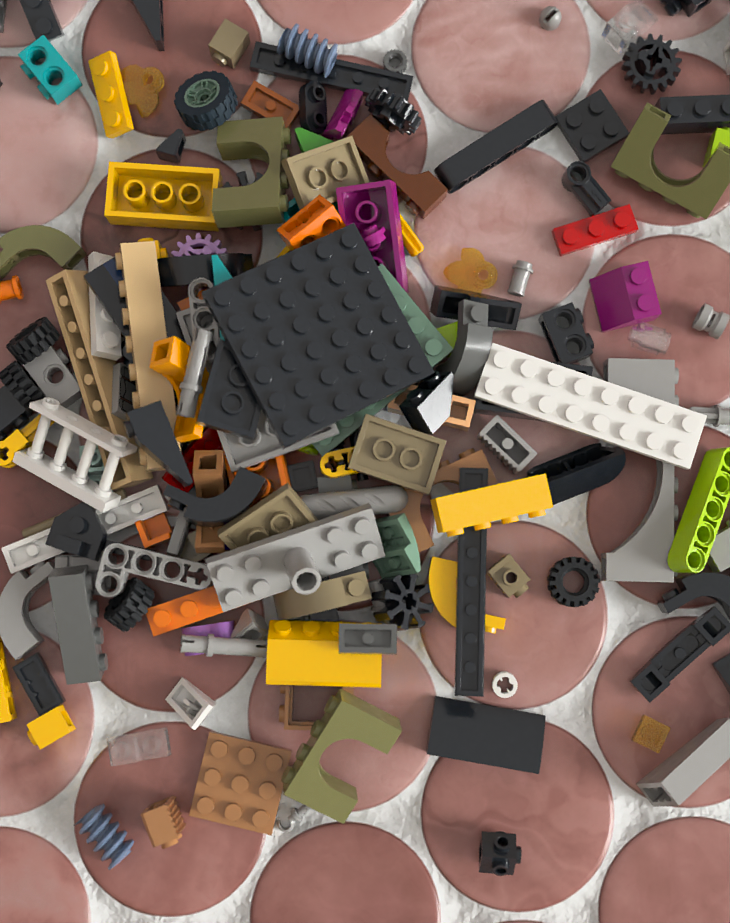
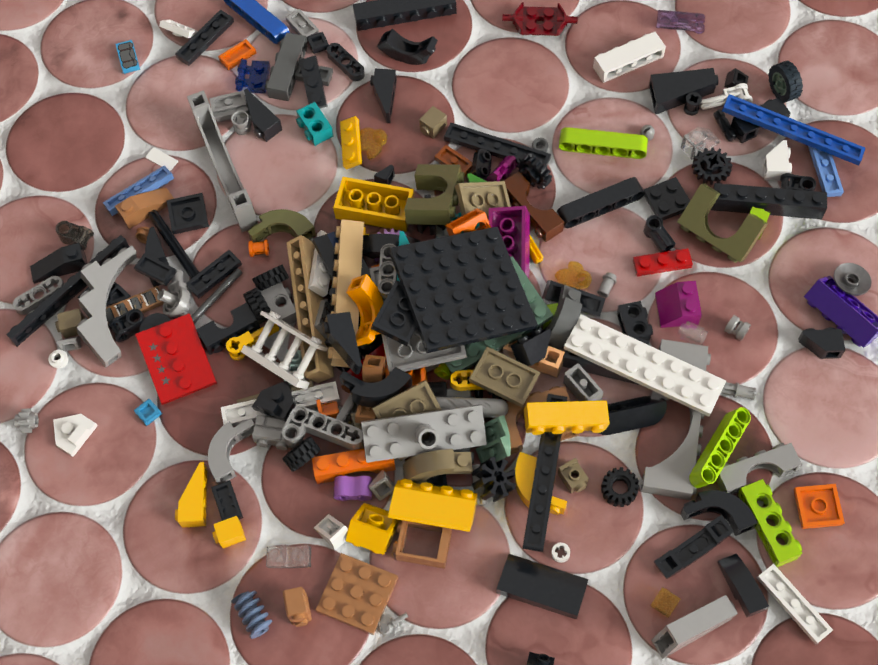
camera: 15 degrees right, 20 degrees down
dark grey brick [48,565,108,685] -> none
black wheel [174,71,238,131] -> none
light grey pin [176,328,213,418] -> none
light grey pin [180,634,267,658] -> none
sand blue piece [277,23,338,78] -> none
olive arch [281,689,402,824] -> none
dark grey plate [339,623,397,655] -> none
magenta plate [361,224,386,248] -> none
none -> yellow slope [346,503,400,555]
none -> lime beam [559,127,648,159]

